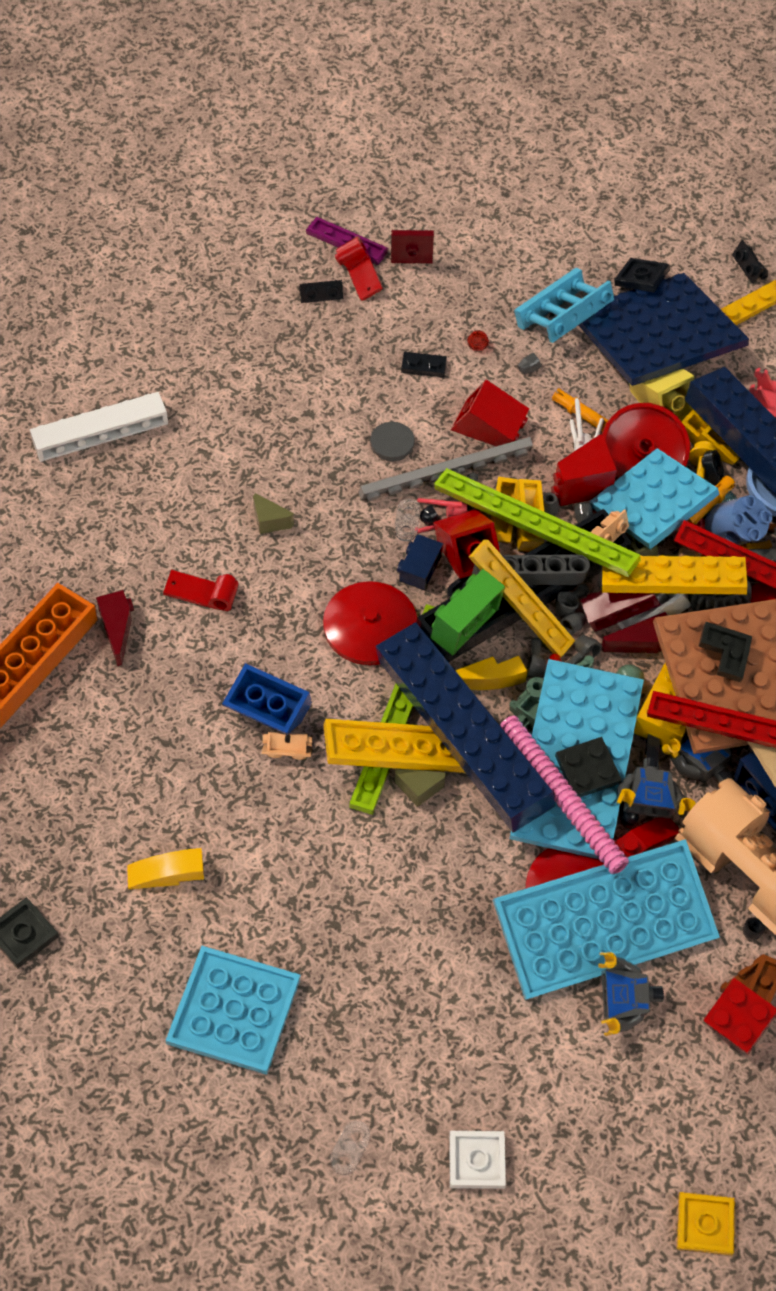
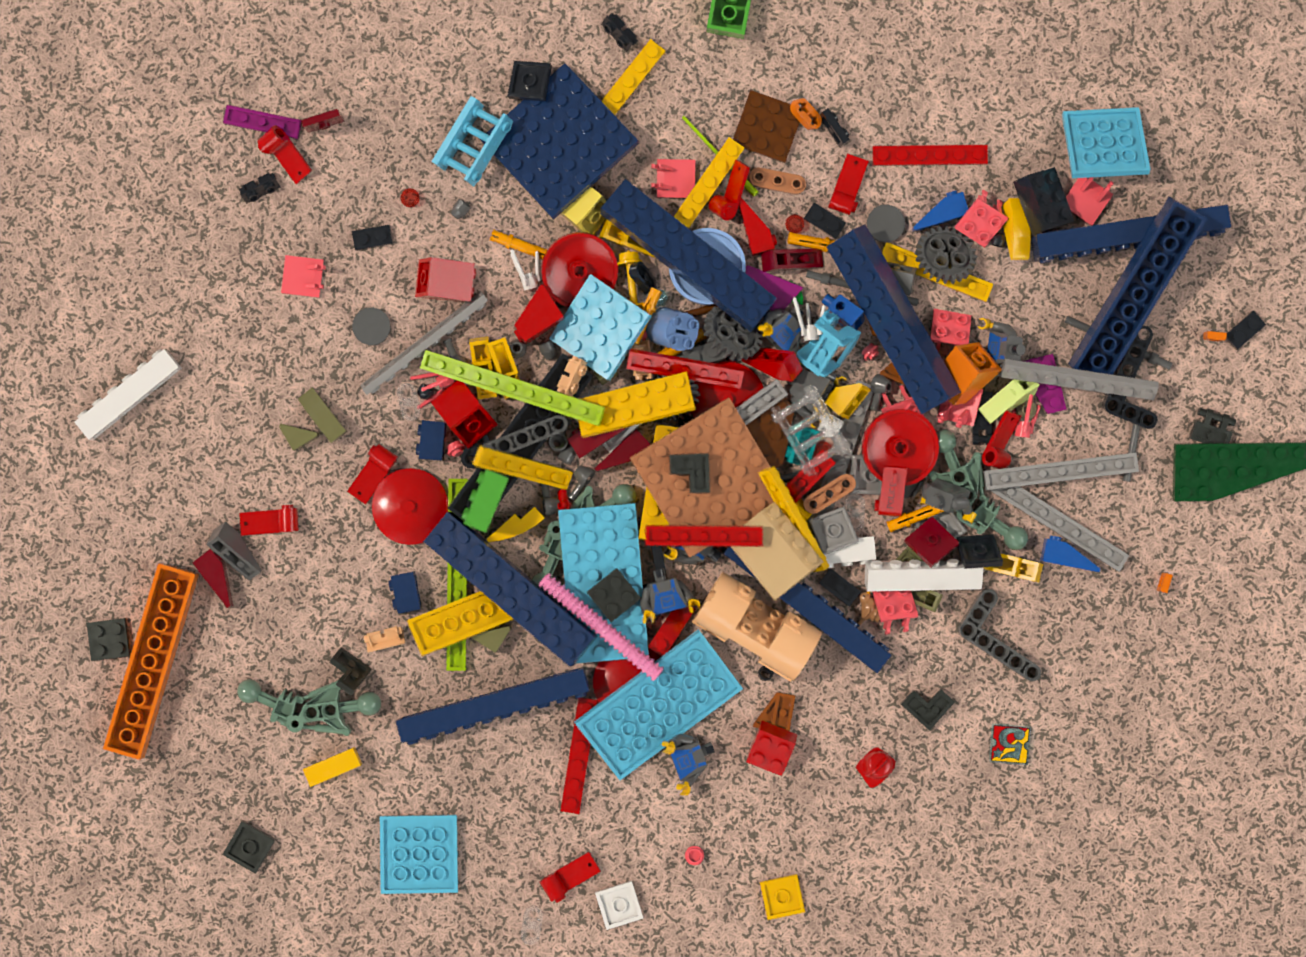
camera: 15 degrees left, 30 degrees up
blue slope [222,663,312,735] -> none
none -> dark grey slope [206,521,262,580]
none -> sand green piece [237,679,381,736]
none -> coral plate [281,255,326,298]
none -> olive slope [298,387,348,443]
none -> pearl dark grey plate [329,647,372,696]
none -> red door [347,444,398,505]
none -> dark blue brick [388,571,422,614]
none -> dark blue brick [396,667,590,745]
none -> coral plate [447,440,465,457]
none -> red door [539,851,601,903]
none -> red plate [560,697,597,814]
none -> coral plate [685,846,704,865]

